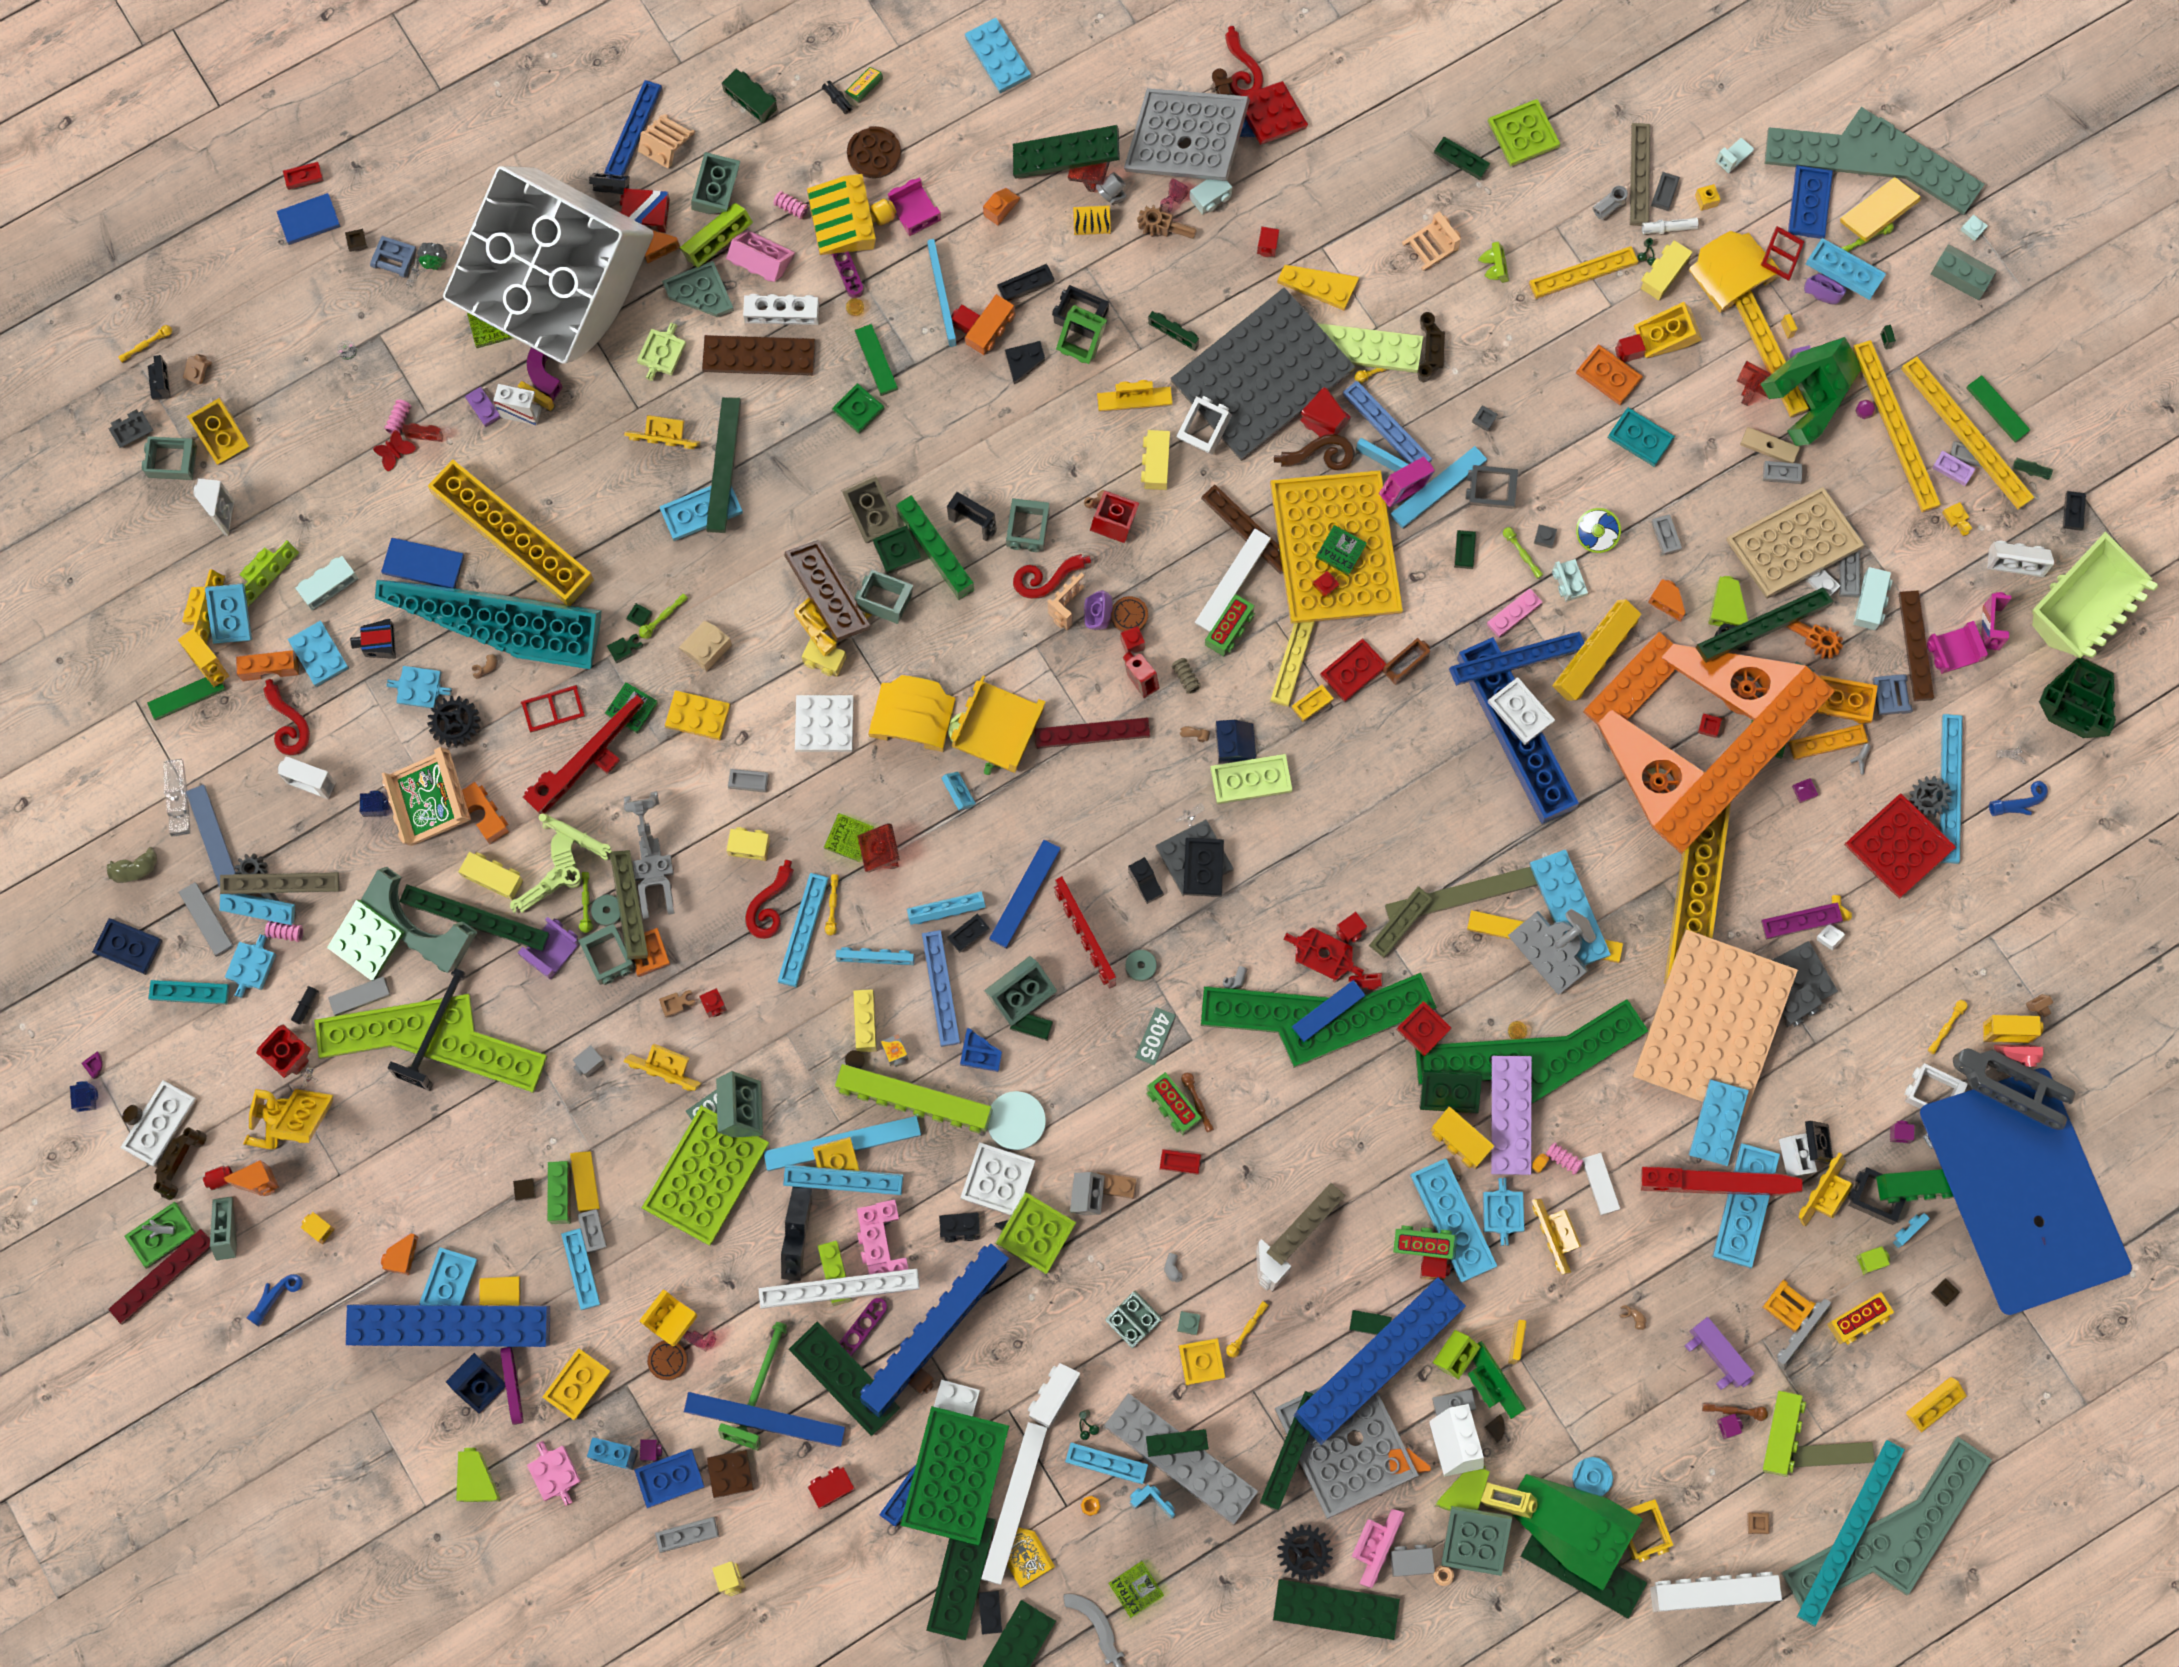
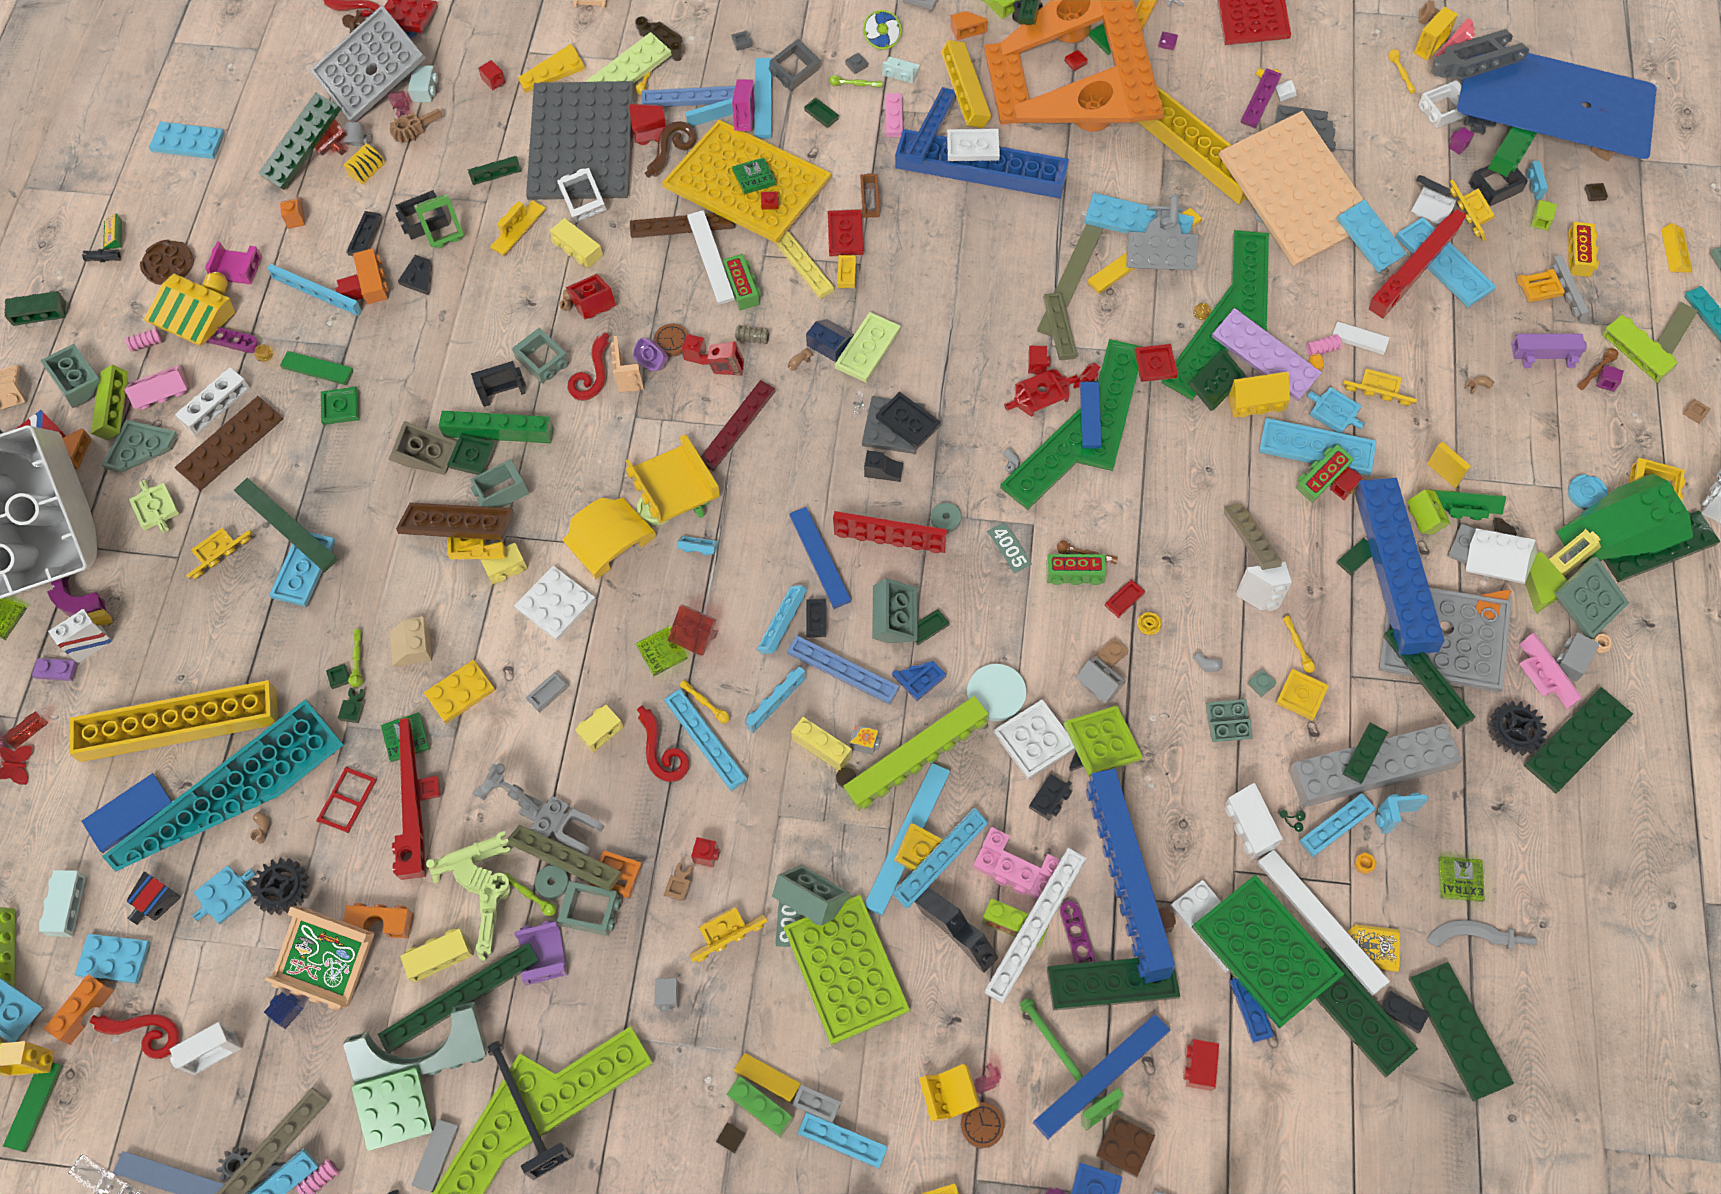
camera: 50 degrees left, 10 degrees down
none -> yellow plate [1137,612,1161,635]

